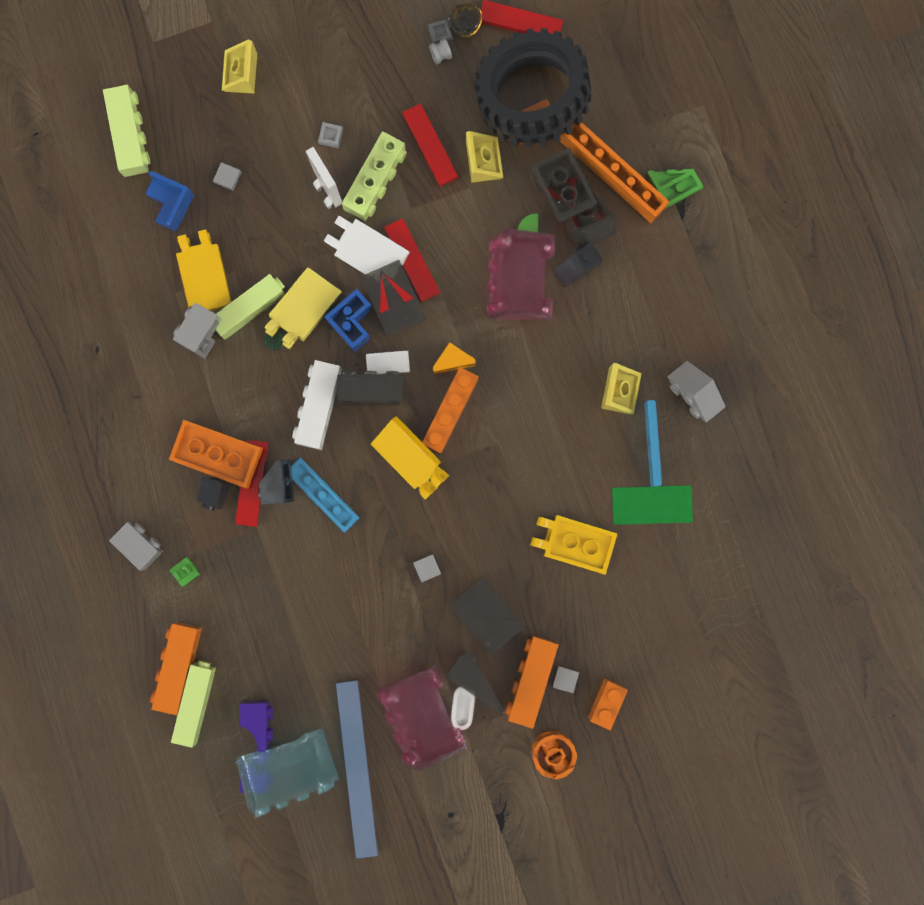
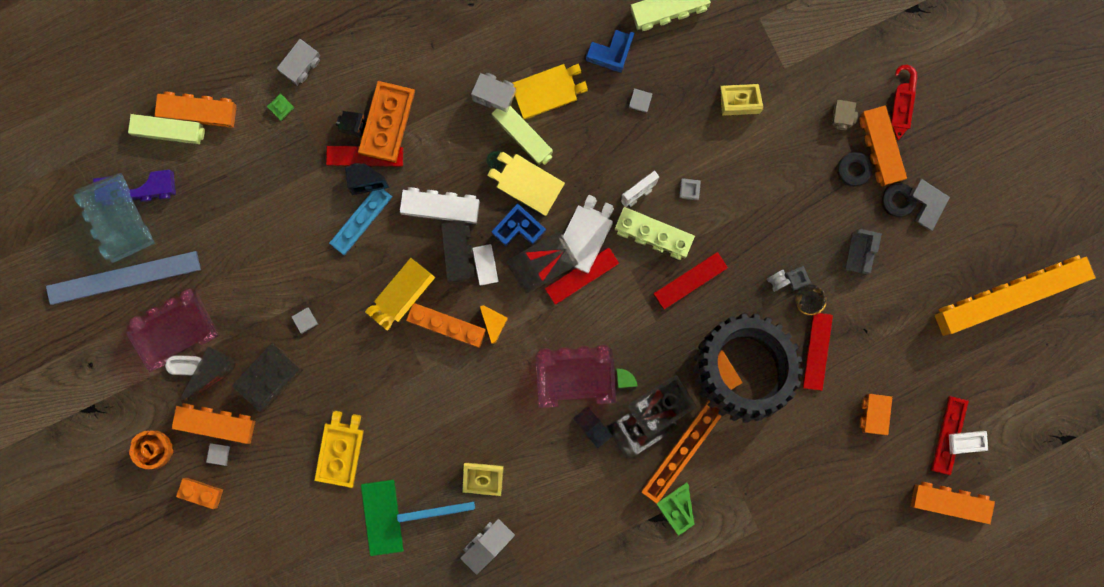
camera: 85 degrees right, 0 degrees up
light yellow slope [466,131,503,183] -> none

